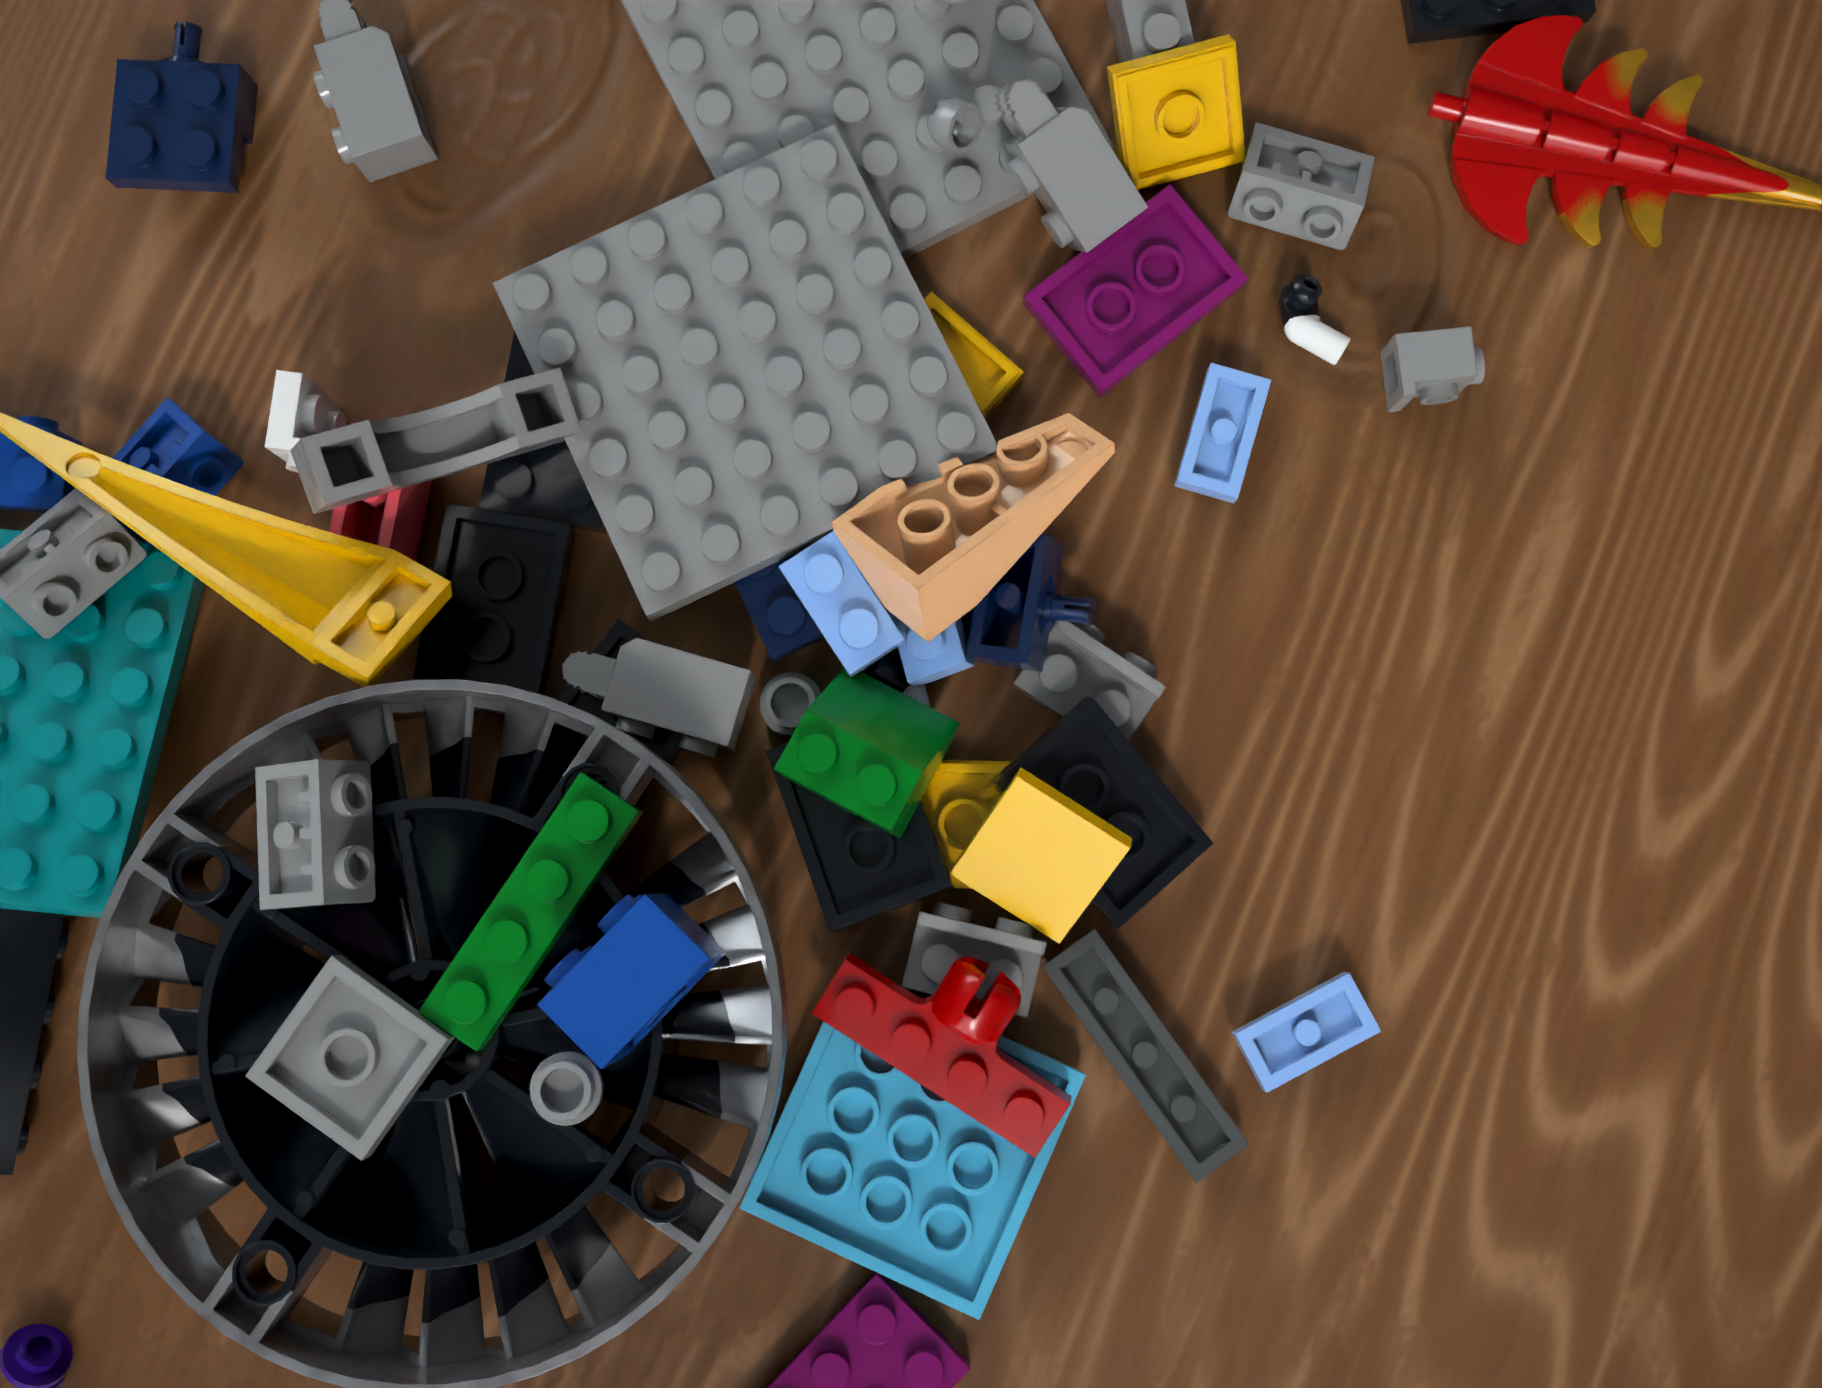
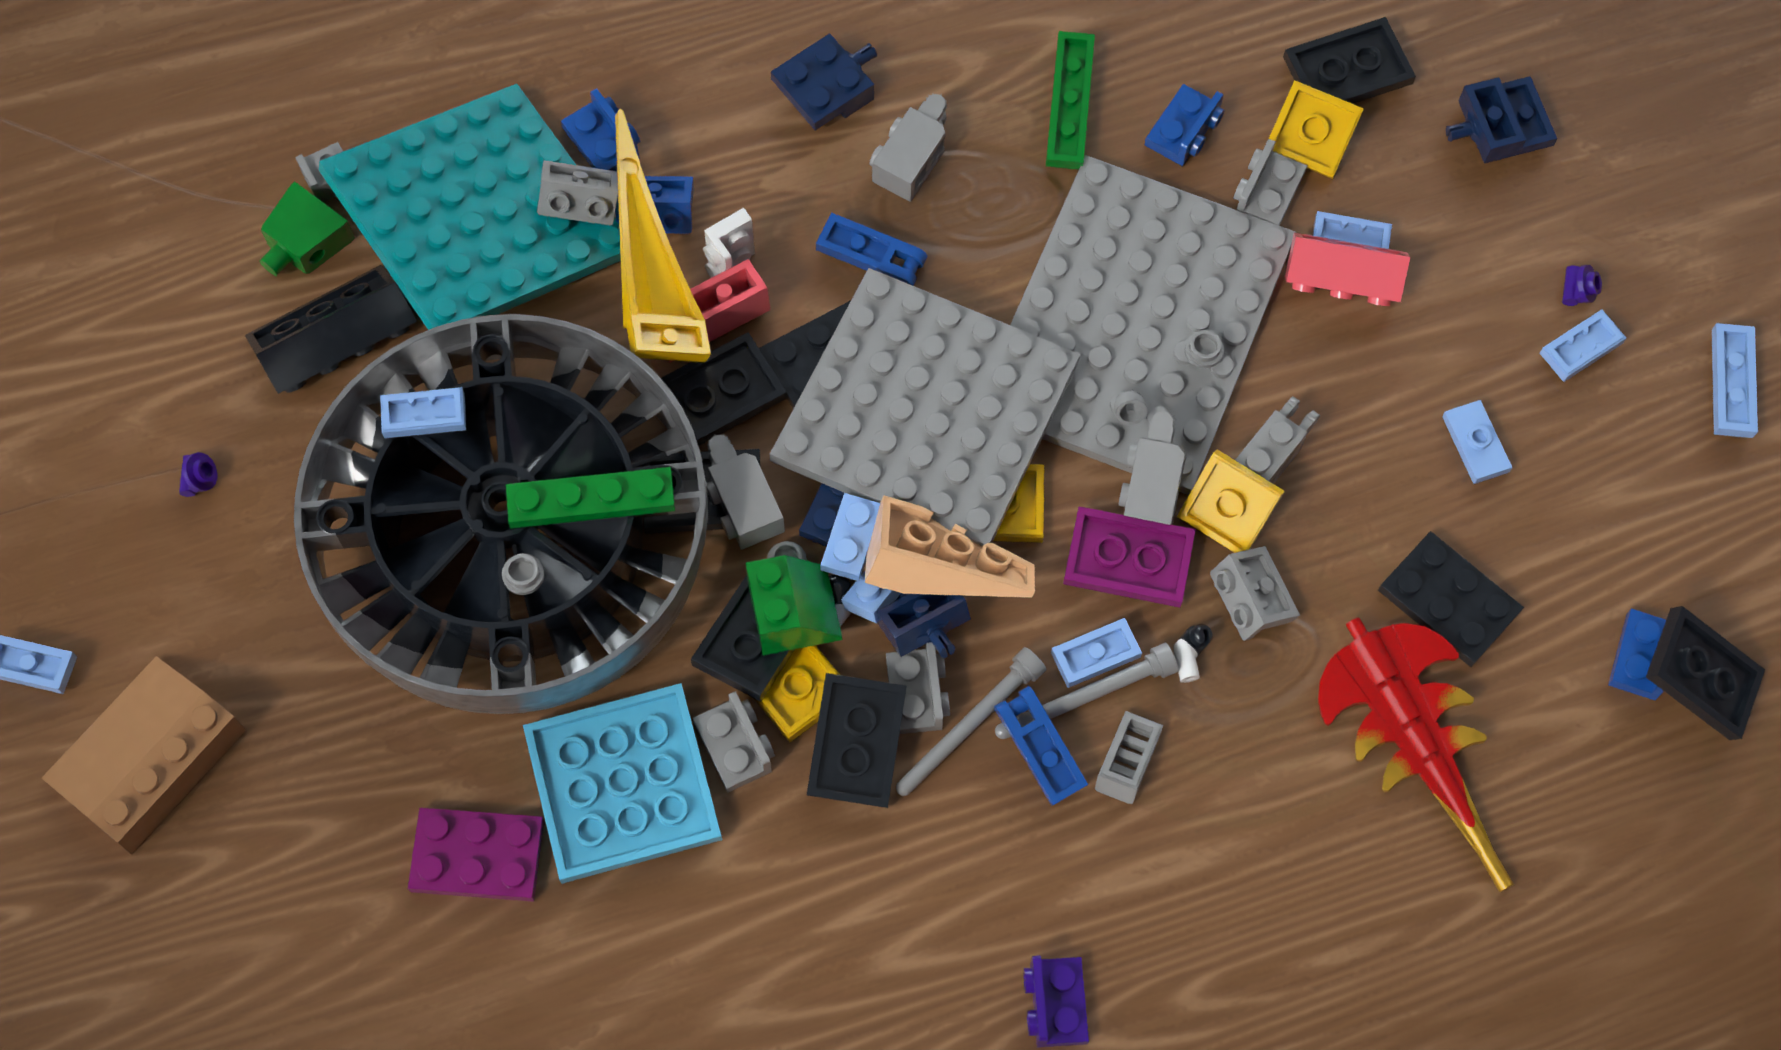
camera: 45 degrees right, 15 degrees down
light grey plate [245,955,455,1161] -> none
light grey bracket [255,759,376,910] -> none
light grey arch [290,367,581,514] -> none
blue brick [537,893,726,1070] -> none
red plate [811,953,1072,1158] -> none
yellow tile [950,767,1133,944] -> none
dark grey plate [1041,928,1249,1183] -> none
light blue plate [1231,972,1381,1093] -> none
light grey brick [1380,326,1485,412] -> none
none -> light blue plate [380,387,466,438]
none -> blue plate [816,213,928,286]
none -> light grey piece [896,647,1047,796]
none -> blue plate [994,686,1088,806]
none -> light grey piece [995,642,1179,739]
none -> dark purple bracket [1023,955,1089,1048]
none -> light grey slope [1095,711,1164,804]

